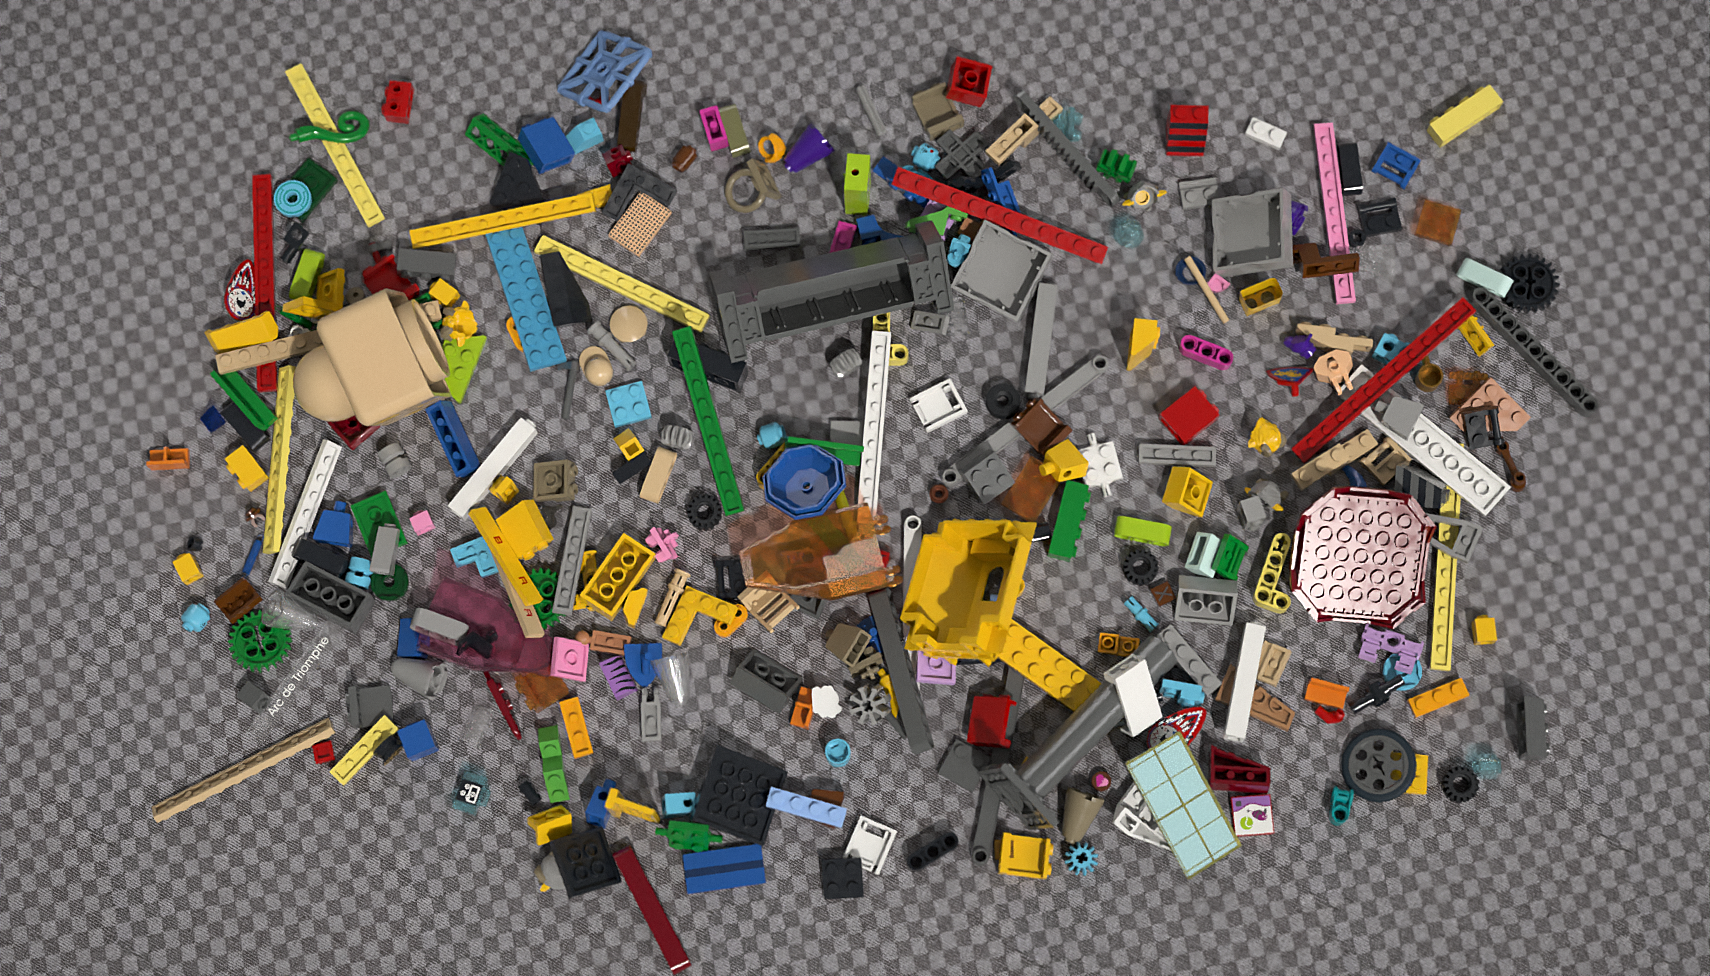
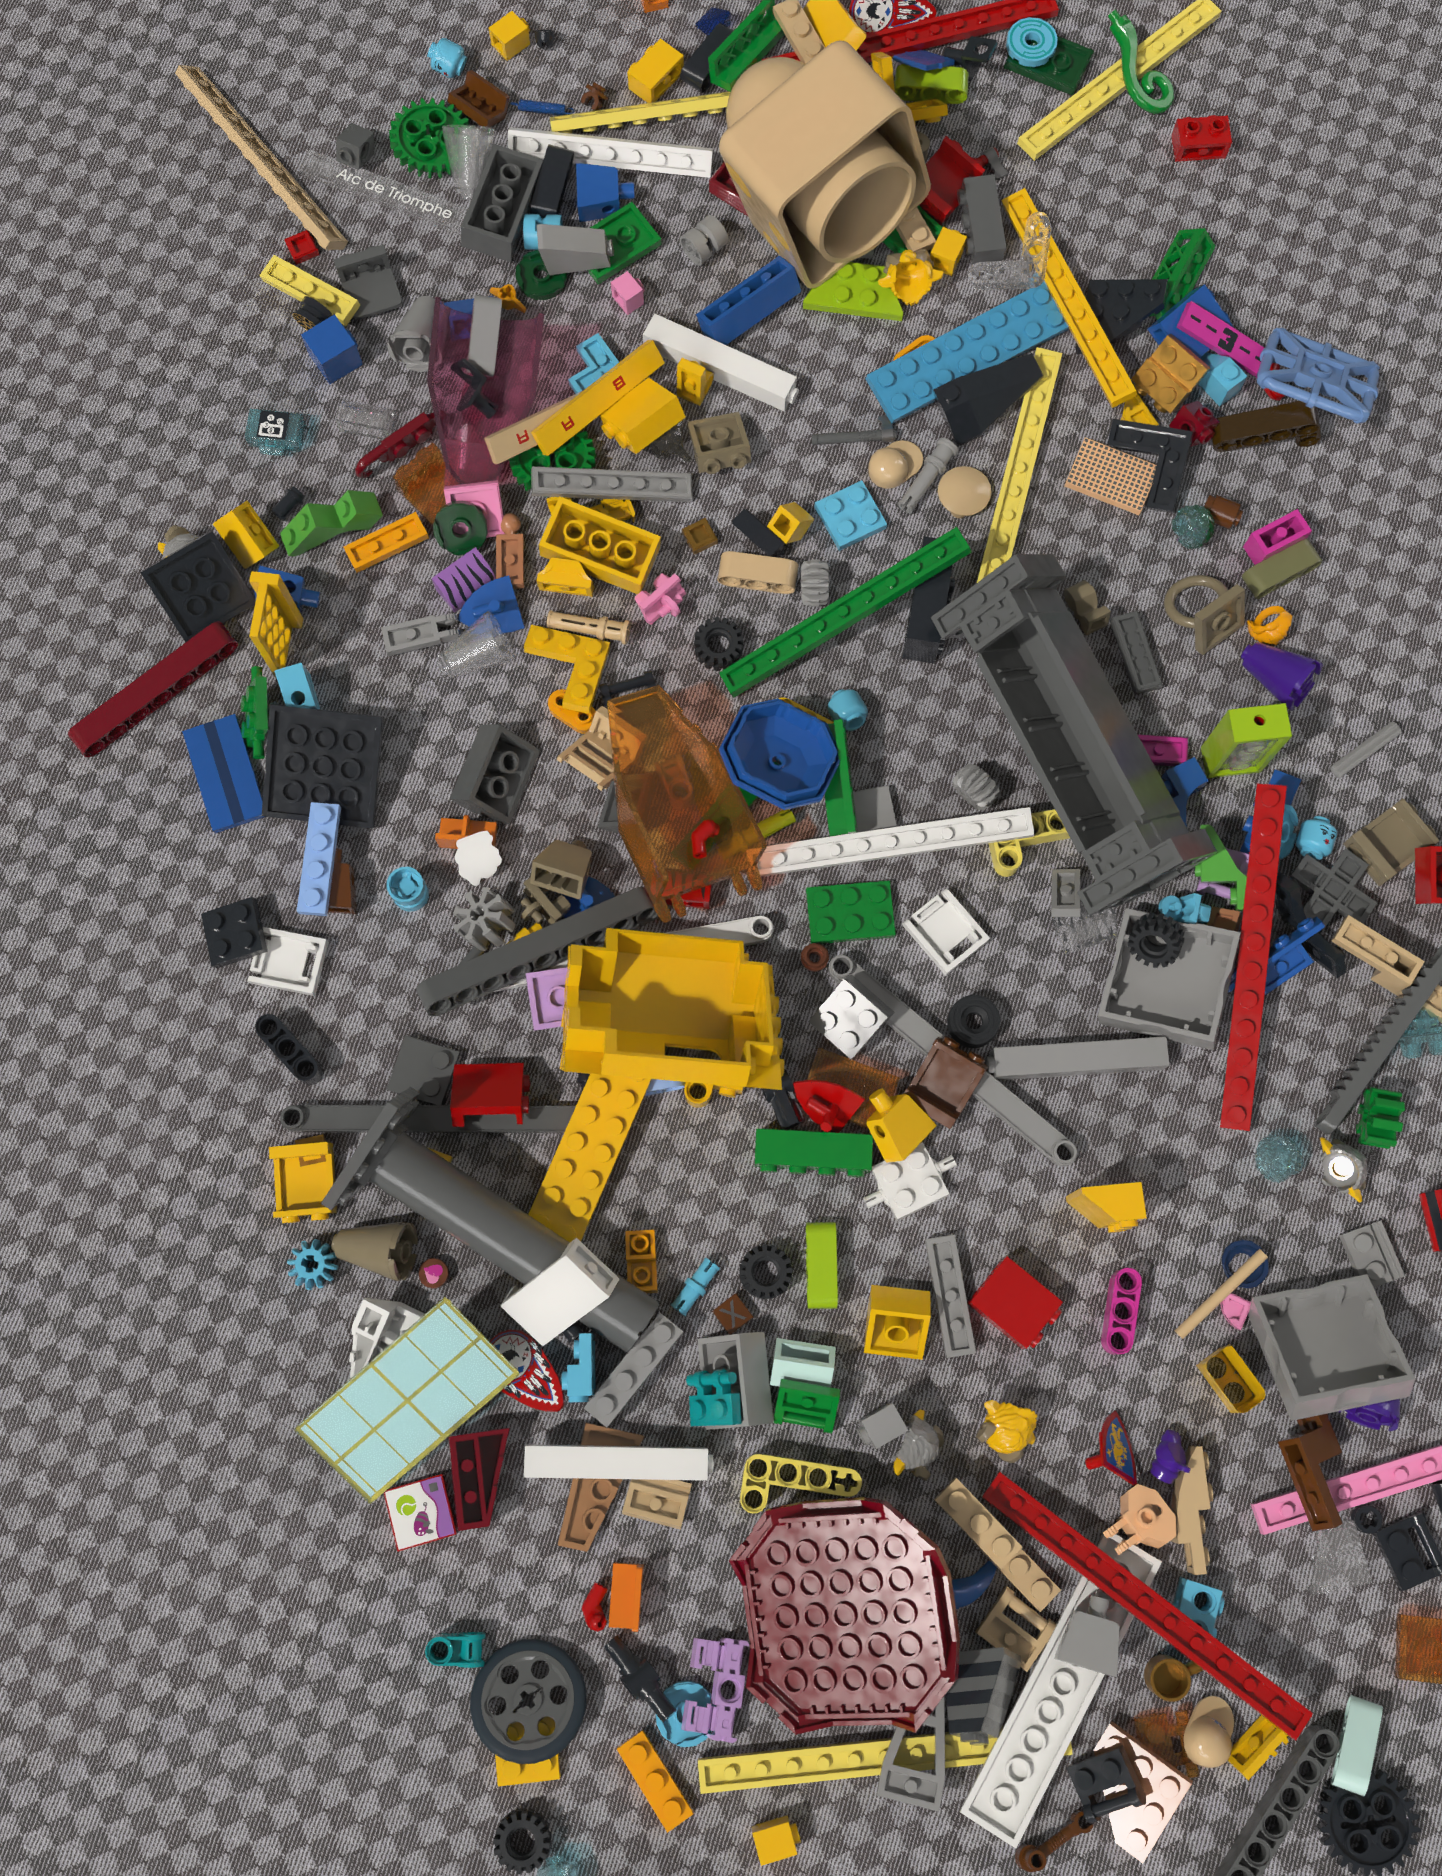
camera: 75 degrees right, 0 degrees up
none -> dark green tile [433,501,488,556]
none -> light orange piece [490,284,526,313]
none -> pearl gold tile [682,518,718,555]
none -> teal plate [686,1369,741,1426]
none -> red arm [691,819,720,859]
none -> red shield [793,1080,865,1133]
none -> green plate [805,881,896,944]
none -> blue piece [893,50,955,71]
none -> clear beam [968,212,1051,290]
none -> dark tan leg [1064,580,1111,636]
none -> black tyre [1128,913,1185,968]
none -> pearl gold plate [1131,334,1210,414]
none -> clear light blue piece [1171,505,1215,549]
none -> dark pink tile [1177,301,1264,378]
none -> tan cap [1184,1696,1234,1768]

